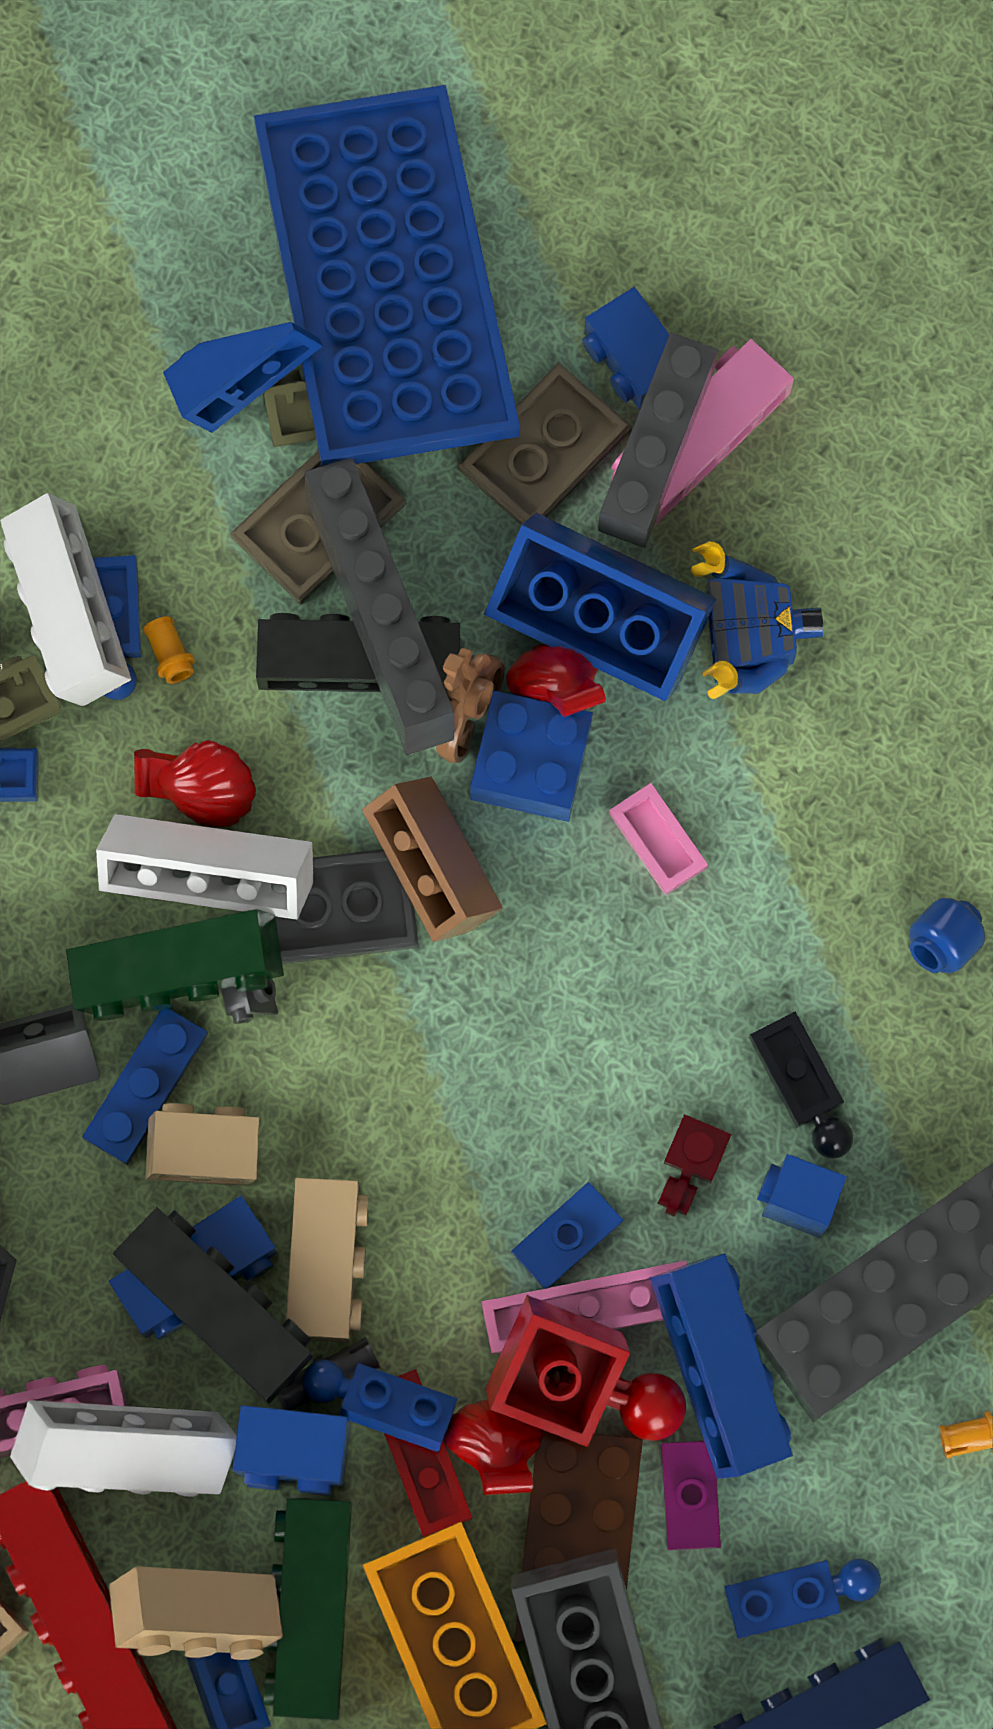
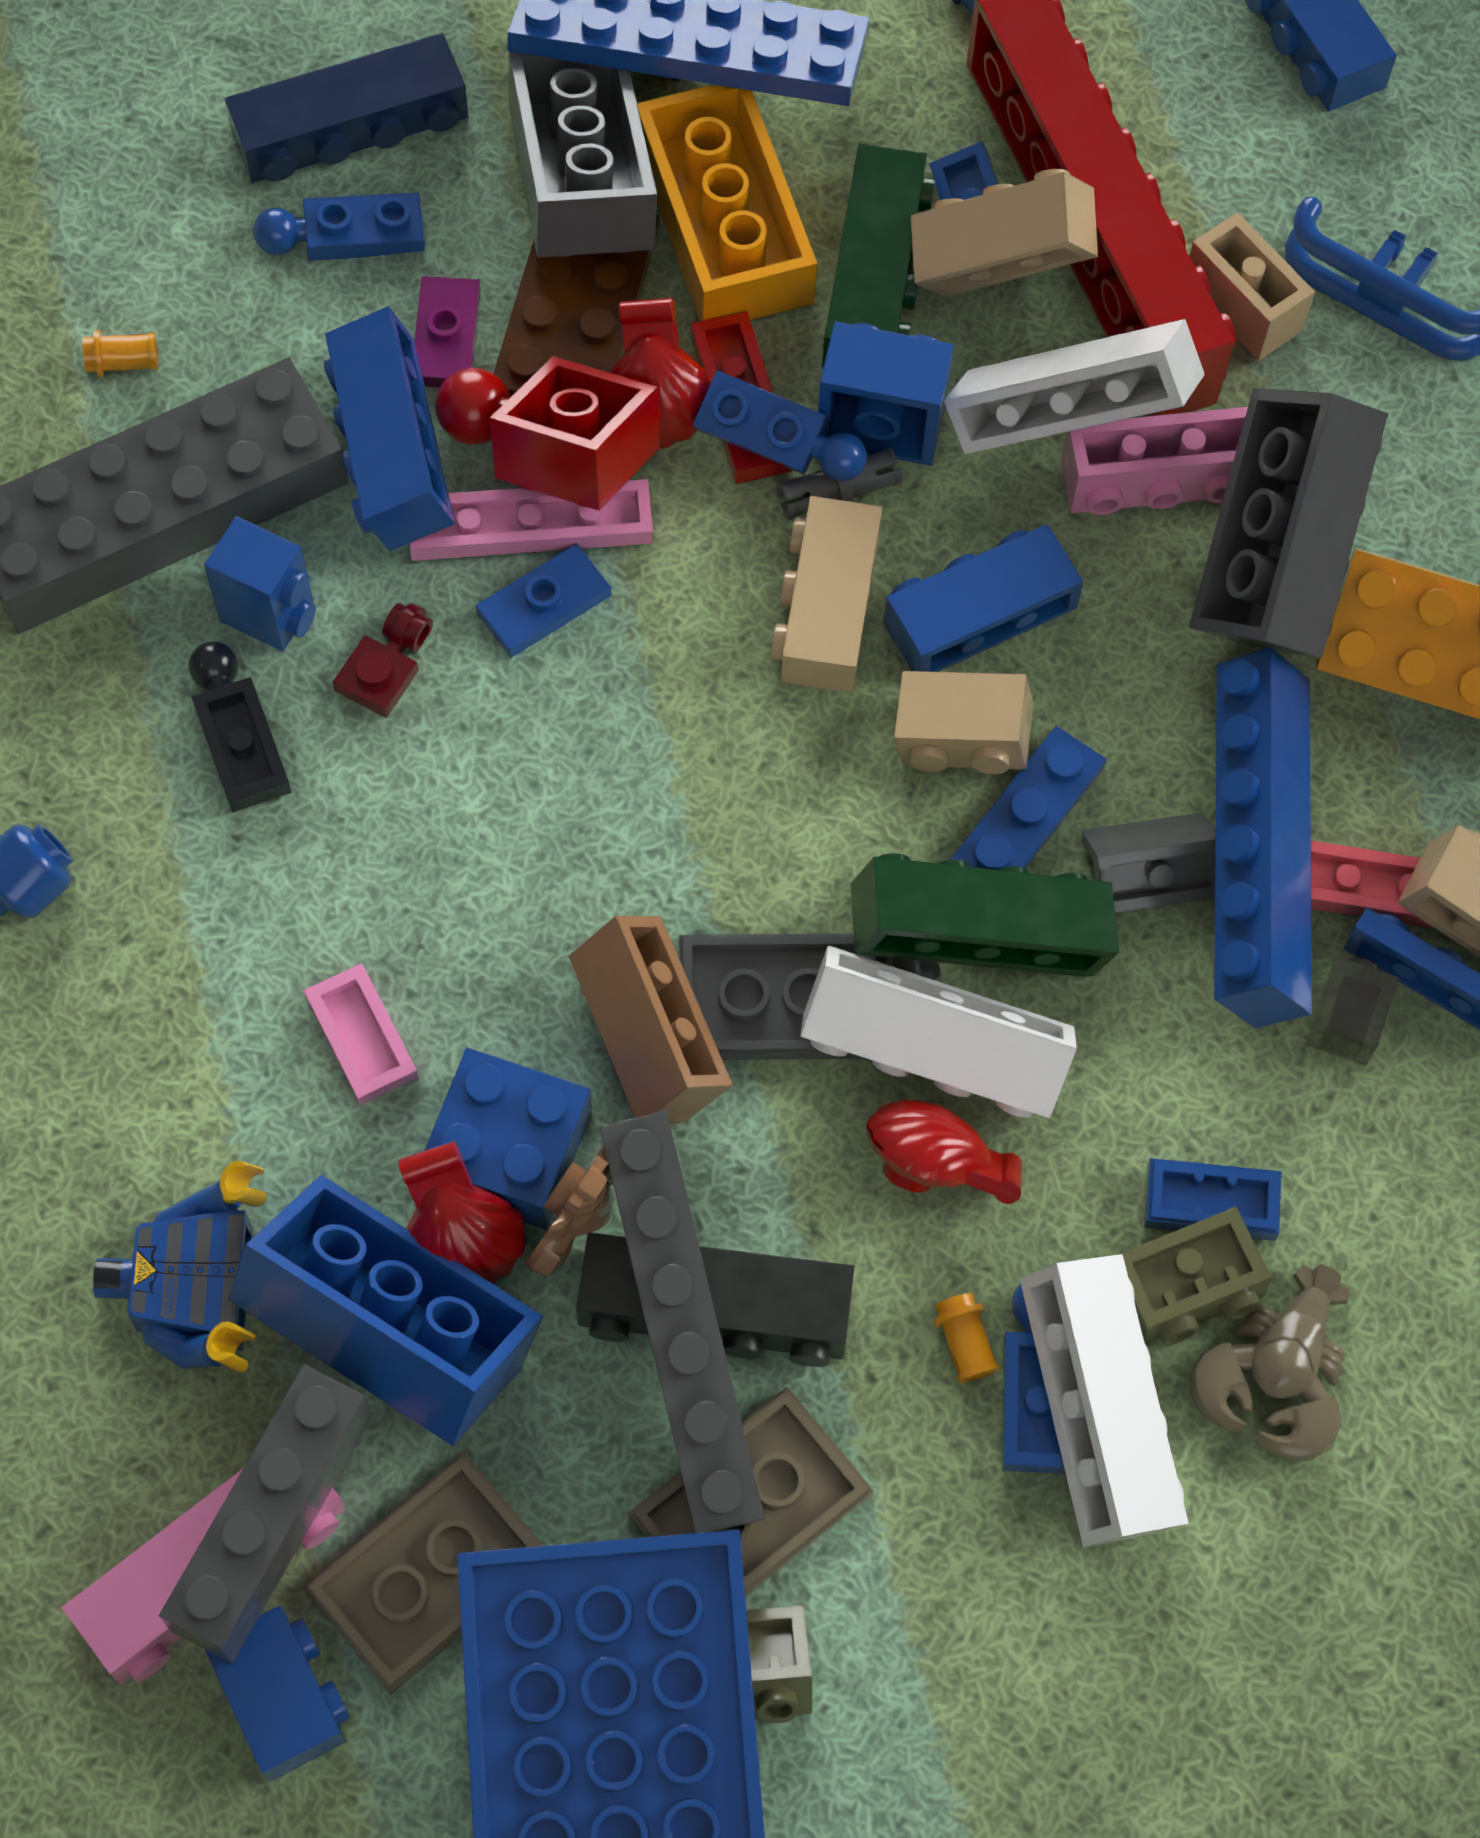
camera: 175 degrees left, 10 degrees down
pearl dark grey brick [112,1207,313,1404] -> none
blue slope [163,322,323,433] -> none

